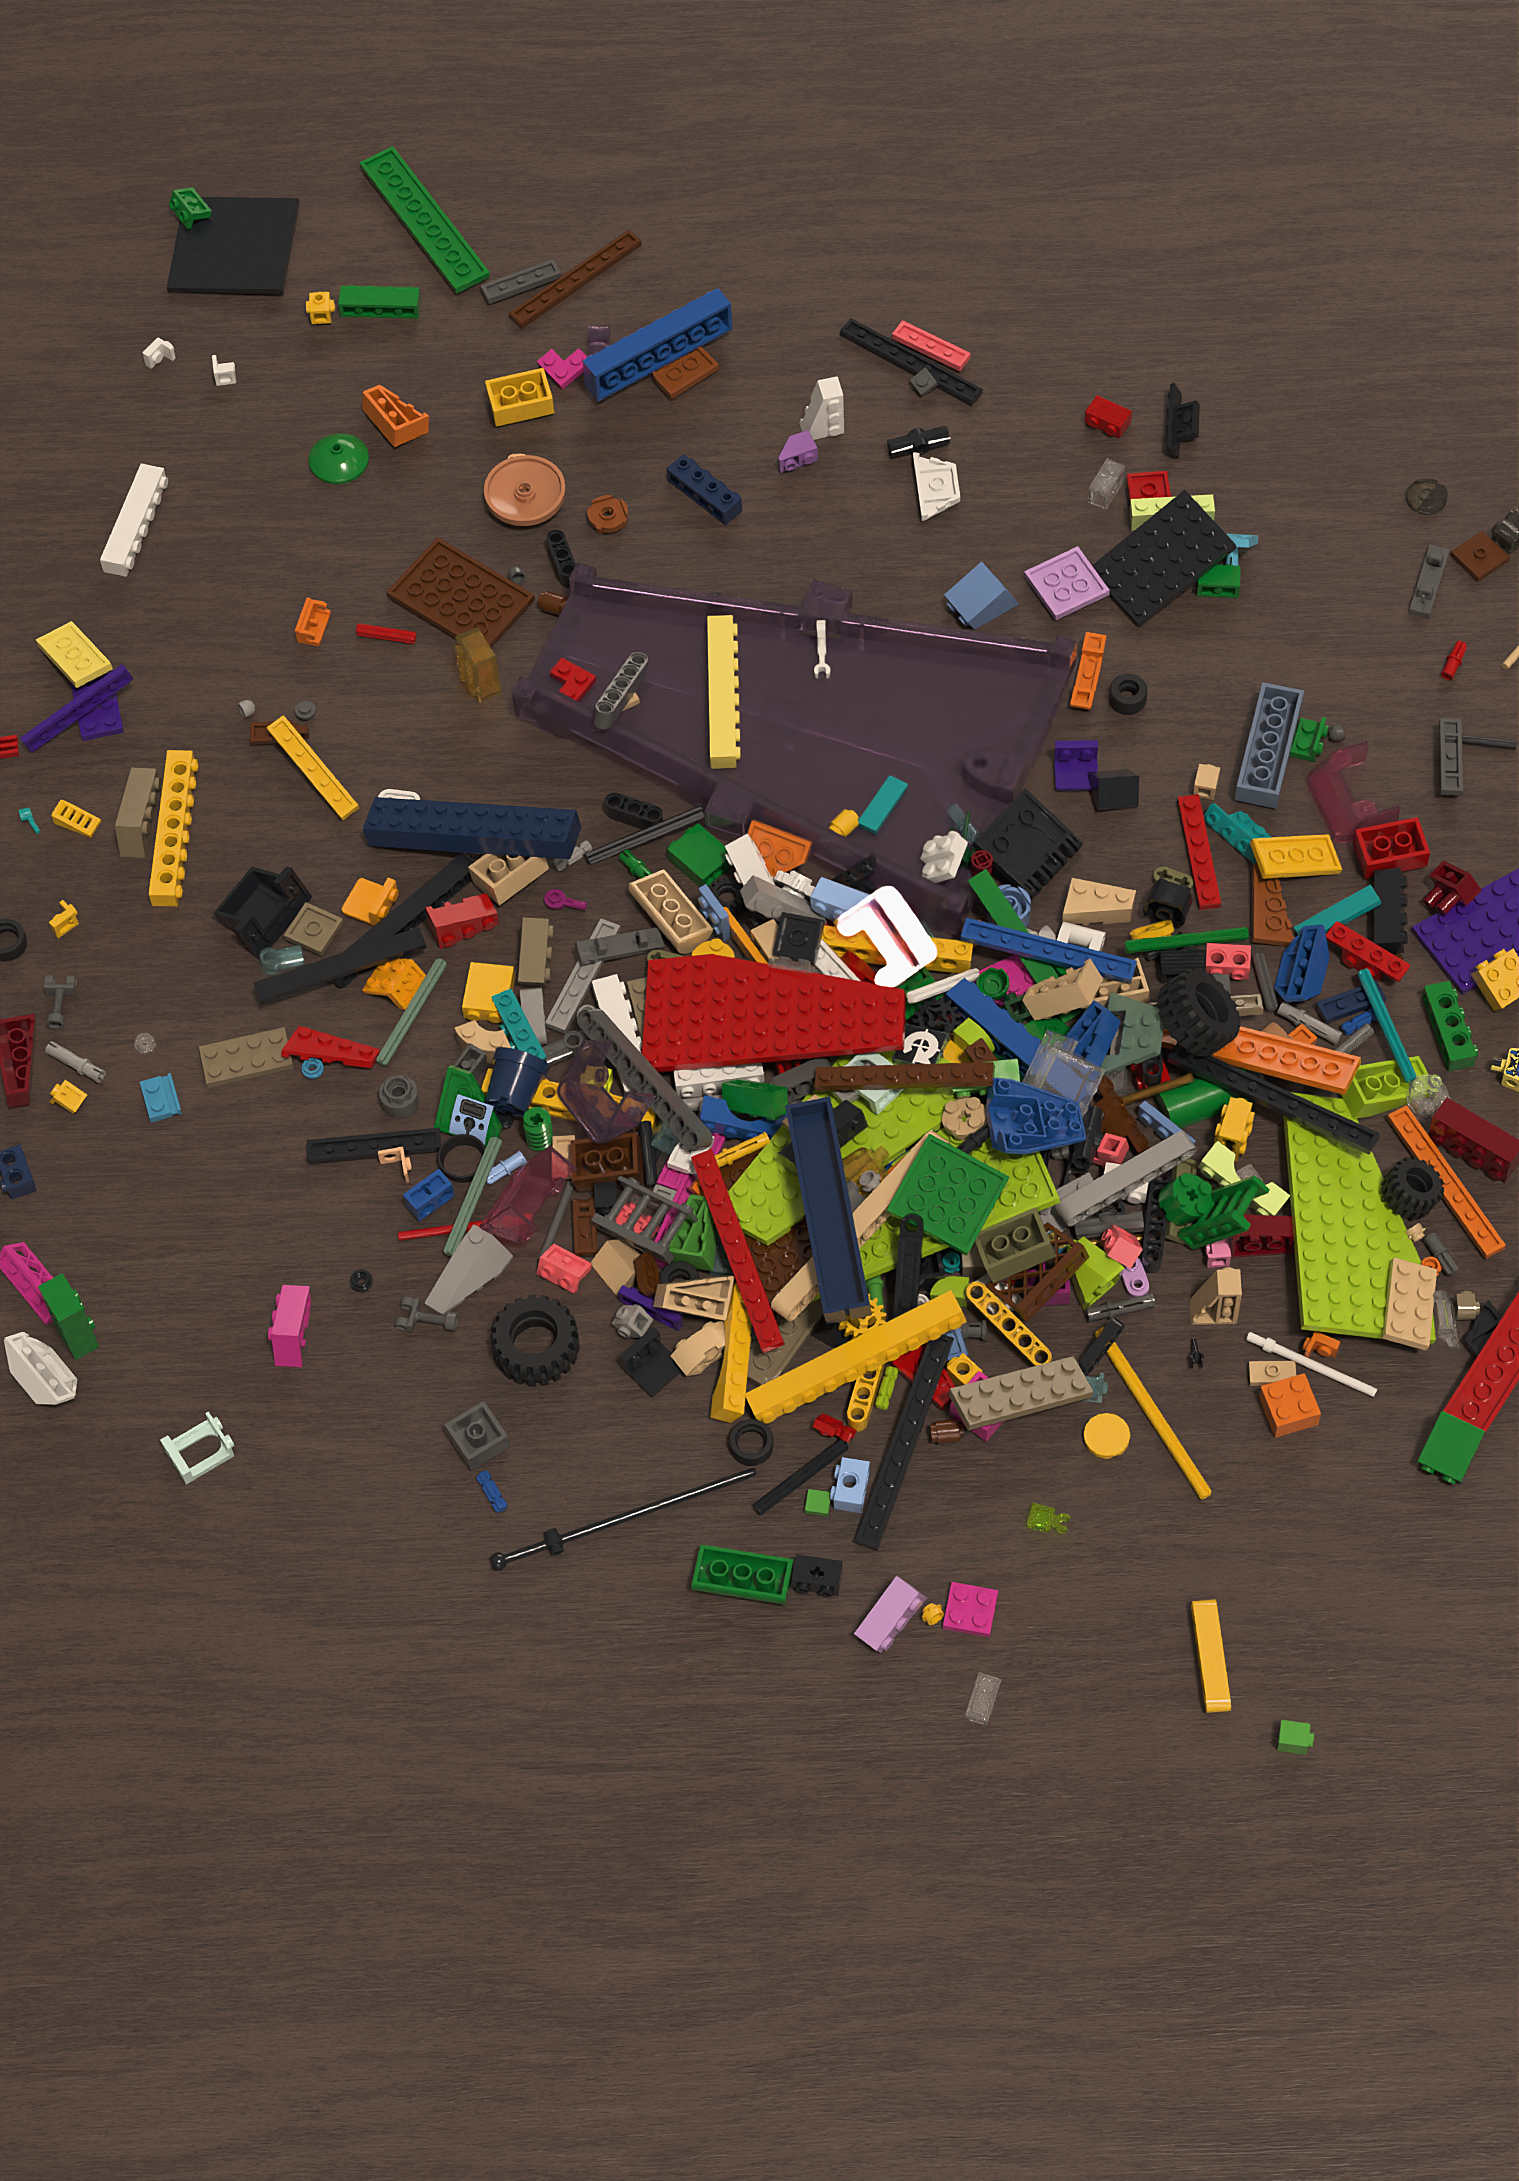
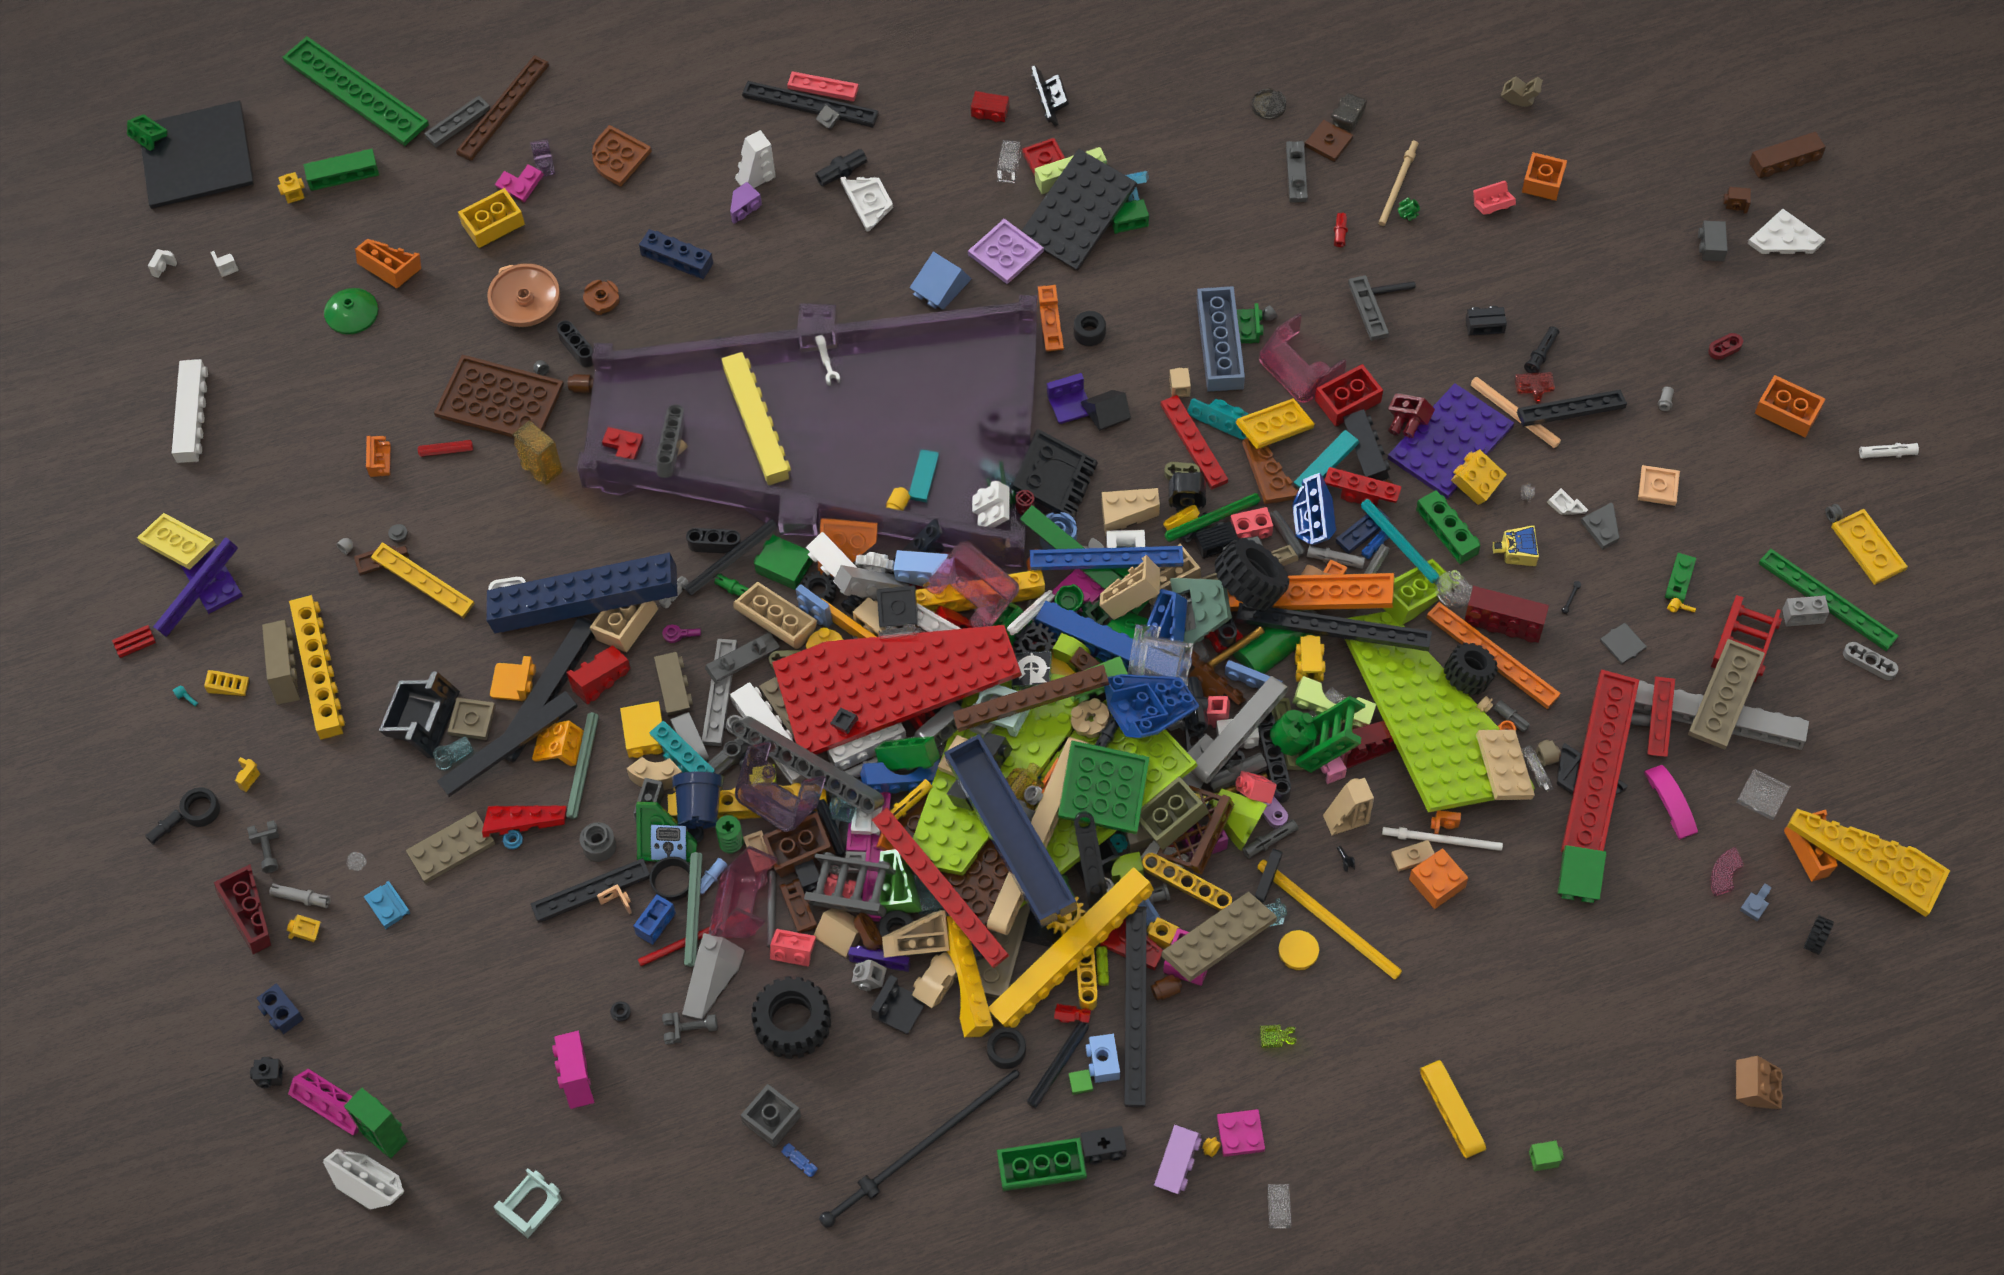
camera: 20 degrees left, 0 degrees up
blue brick [582,288,733,401] -> none
none -> black plate [830,708,859,734]

